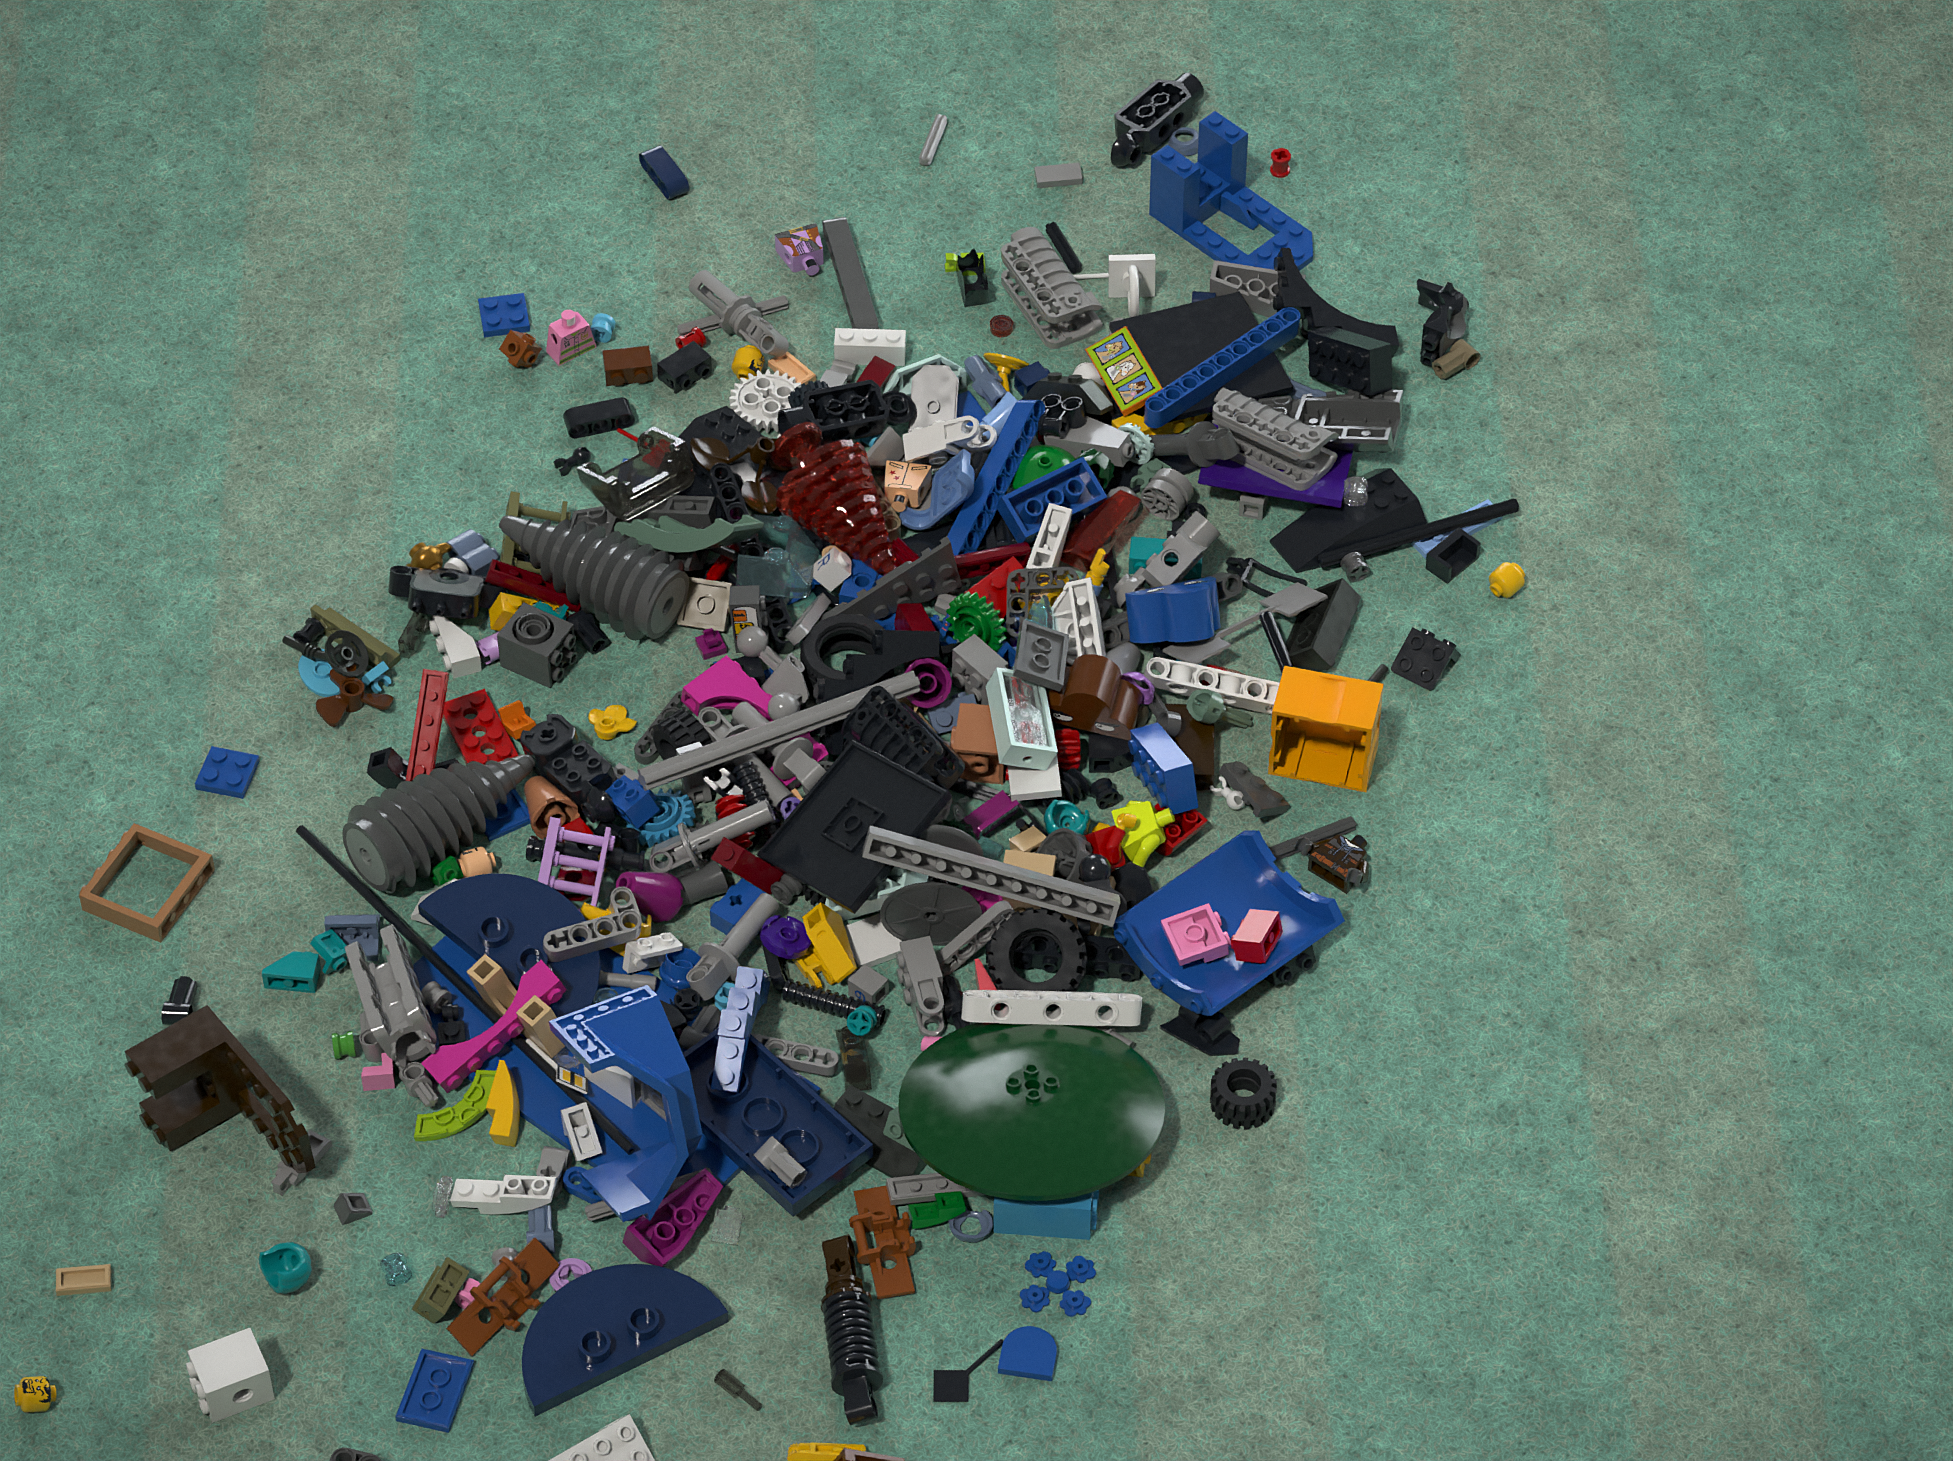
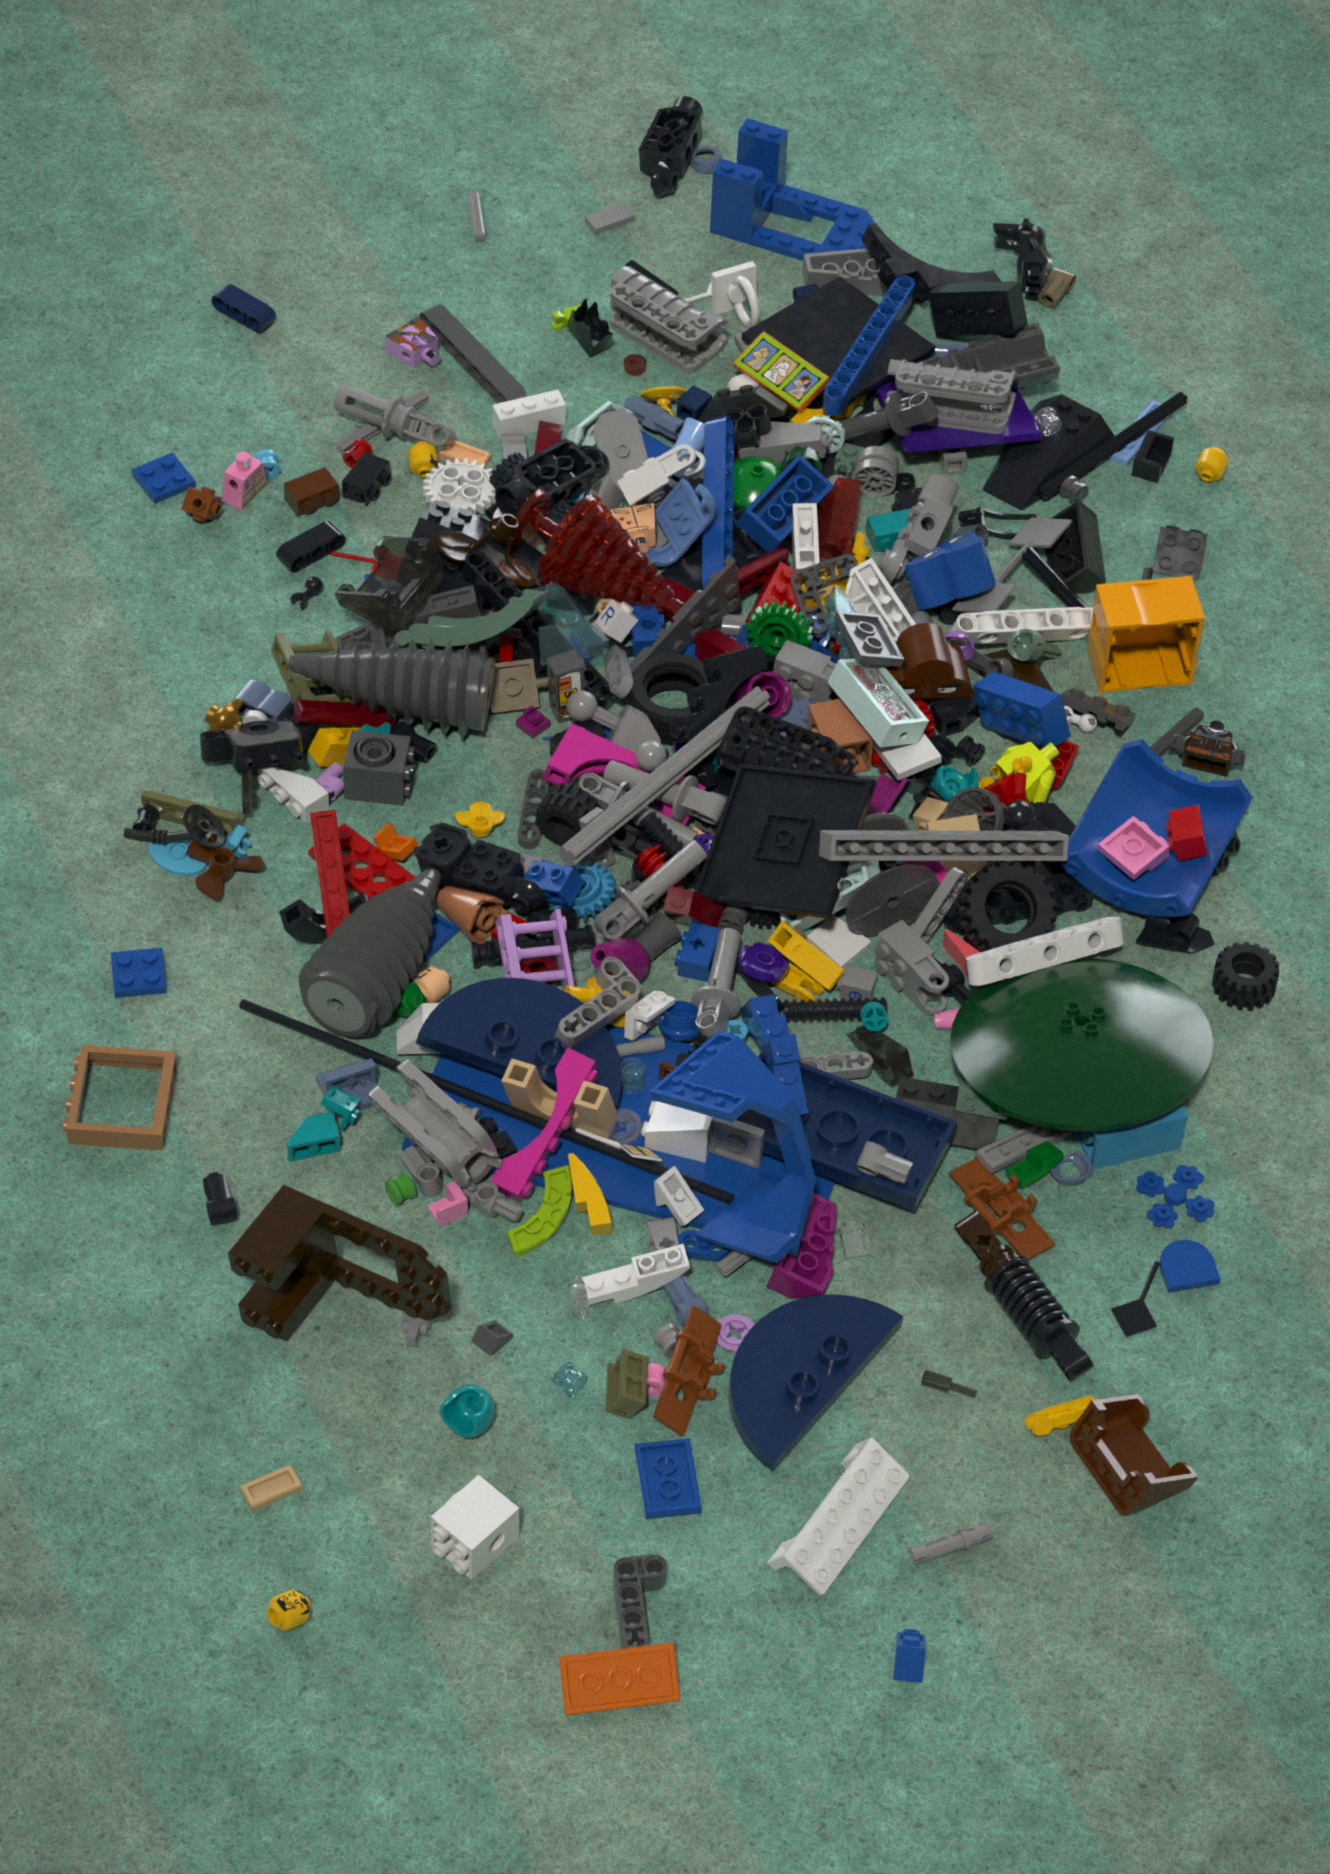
camera: 25 degrees left, 0 degrees up
red bush [1270,148,1291,178] -> none

